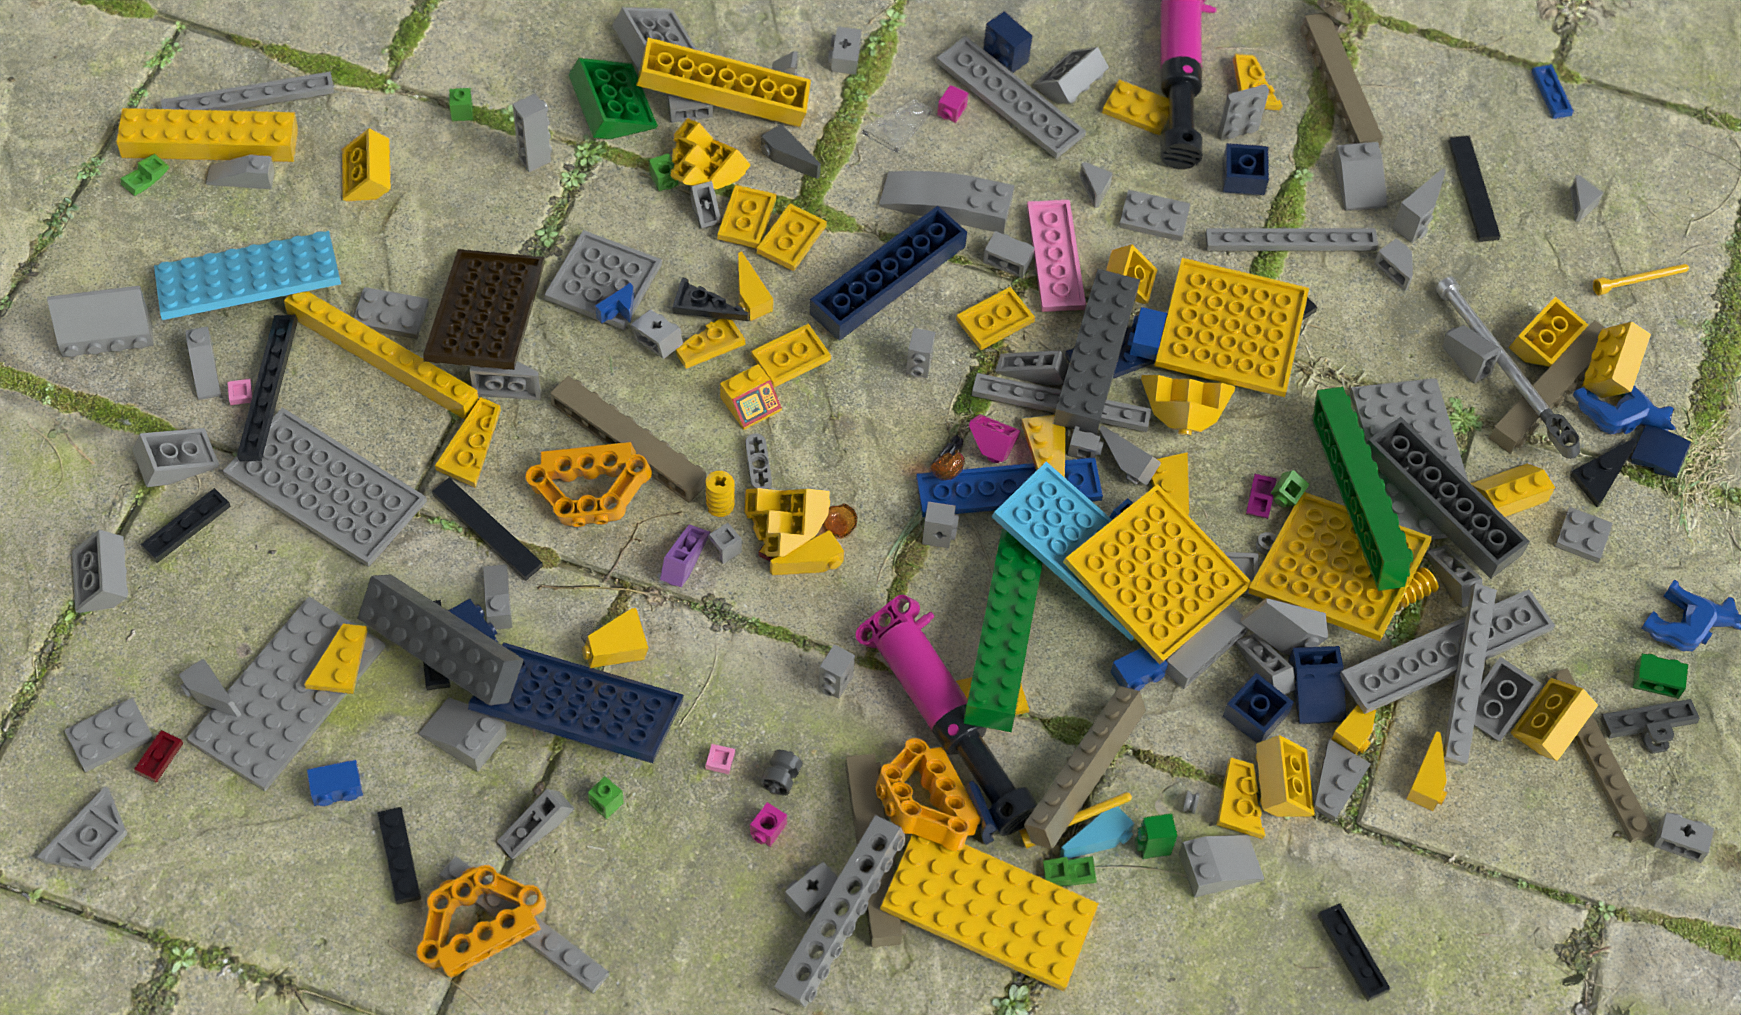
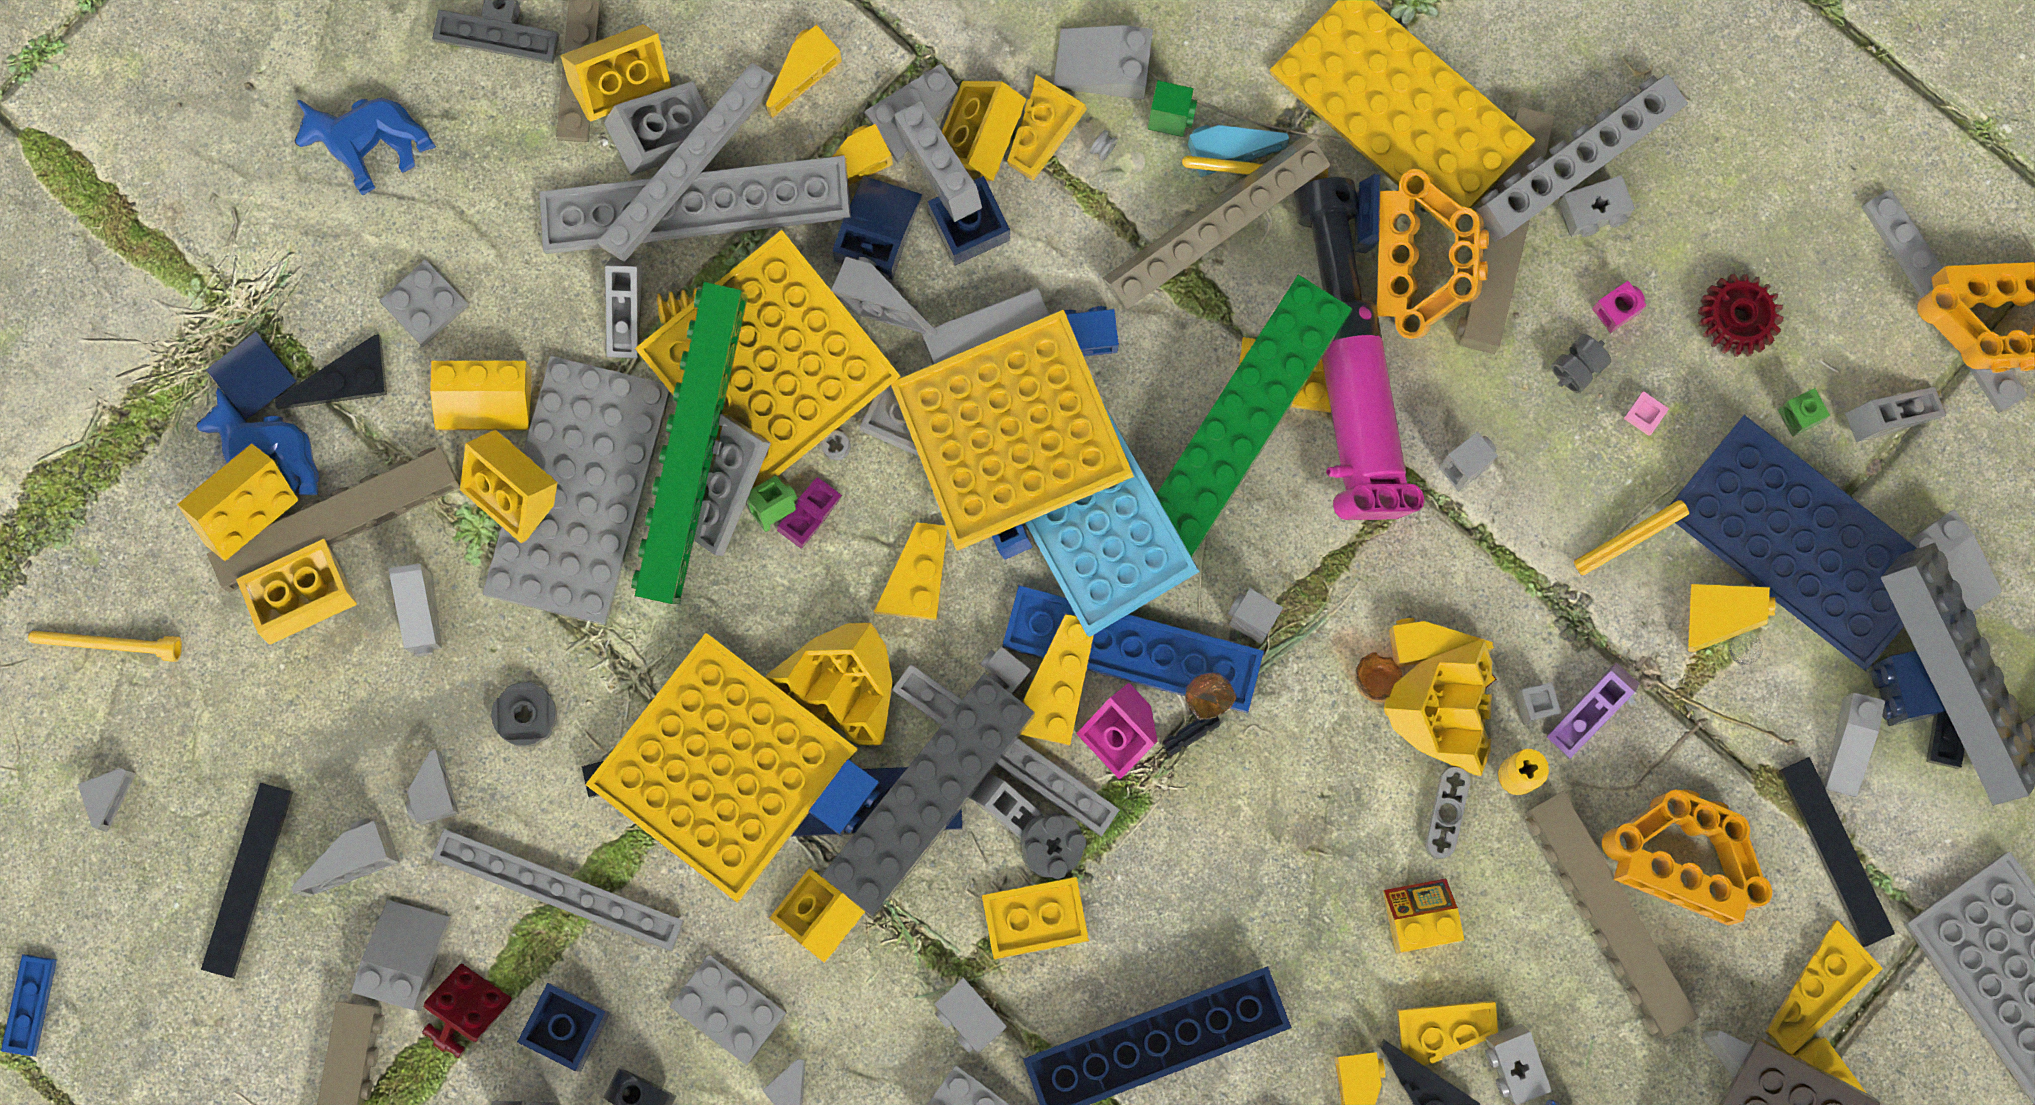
camera: 155 degrees left, 20 degrees up
yellow plate [751,323,831,388] -> none
light grey brick [906,328,936,378] -> none
bright pink plate [1027,200,1086,312] -> none
bright green slope [1043,856,1097,886] -> none
light grey slope [1100,425,1161,485] -> none
light grey slope [1236,633,1295,695] -> none
dark grey brick [1367,417,1530,579] -> none
flat silver piece [1436,277,1581,459] -> none
green brick [1632,653,1689,699] -> none
none -> dark red plate [422,964,512,1059]
none -> yellow slope [460,430,558,543]
none -> dark grey plate [491,682,557,747]
none -> light grey wing [694,414,771,556]
none -> light grey brick [894,101,982,222]
none -> dark grey plate [1020,813,1086,879]
none -> yellow axle [1574,500,1689,575]
none -> dark red gear [1698,274,1784,357]

